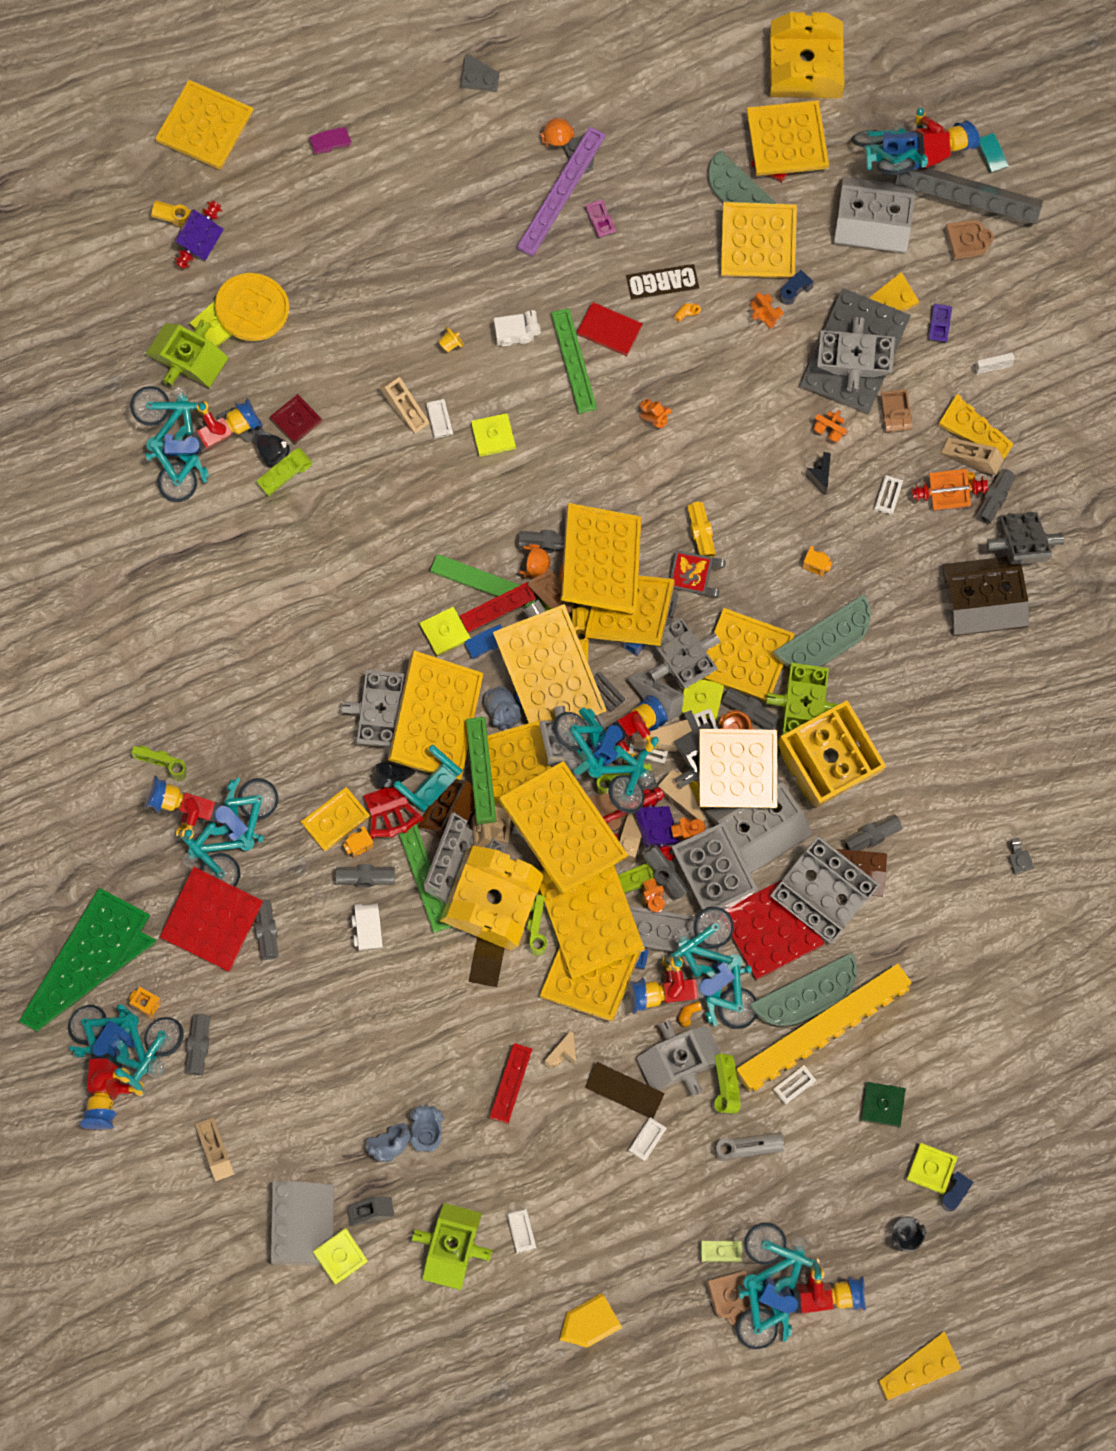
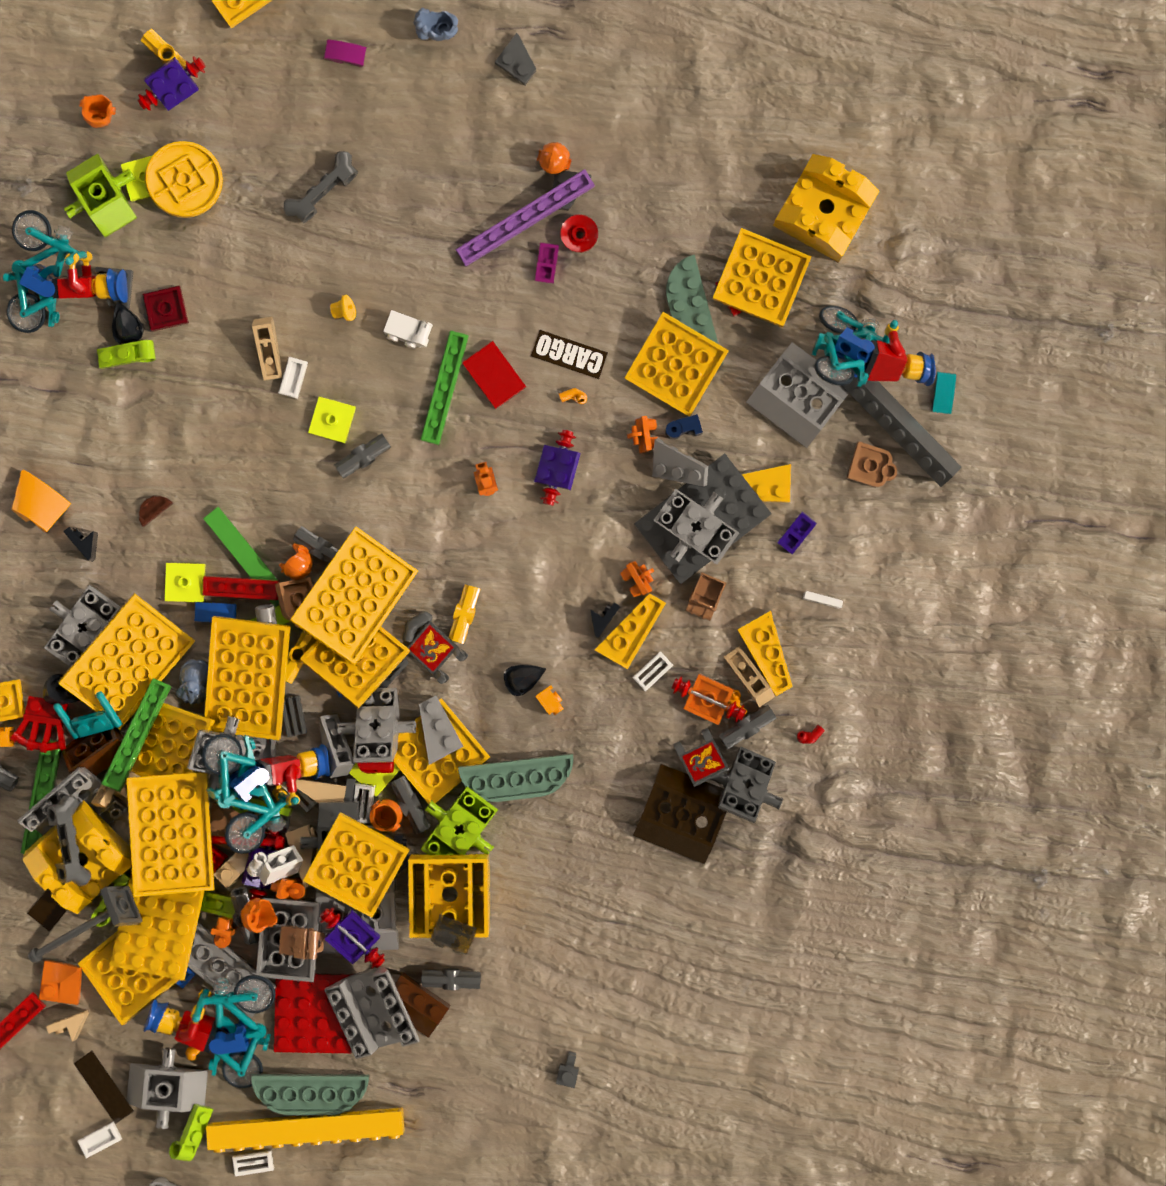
camera: 30 degrees right, 15 degrees up
none -> light orange slope [11,469,71,533]
none -> dark grey tile [28,886,143,963]
none -> orange plate [39,960,82,1005]
none -> dark grey plate [47,795,91,886]
none -> black slope [63,527,98,562]
none -> orange cap [79,94,116,128]
none -> copper tile [139,496,173,527]
none -> orange cap [240,898,277,933]
none -> white hinge [247,845,303,886]
none -> medium nougat piece [279,925,325,959]
none -> dark grey plate [284,151,358,223]
none -> dark purple plate [319,907,385,969]
none -> dark grey piece [334,434,392,479]
none -> red arm [358,760,394,773]
none -> dark grey arm [403,611,433,642]
none -> sand blue hair [413,7,458,41]
none -> light grey wing [419,695,464,765]
none -> clear smoke slope [430,914,477,955]
none -> black piece [504,665,546,696]
none -> dark purple plate [534,430,581,506]
none -> red dish [561,215,598,253]
none -> yellow wing [595,593,666,669]
none -> light grey wing [652,438,708,487]
none -> flag [673,728,729,787]
none -> red arm [797,725,825,744]

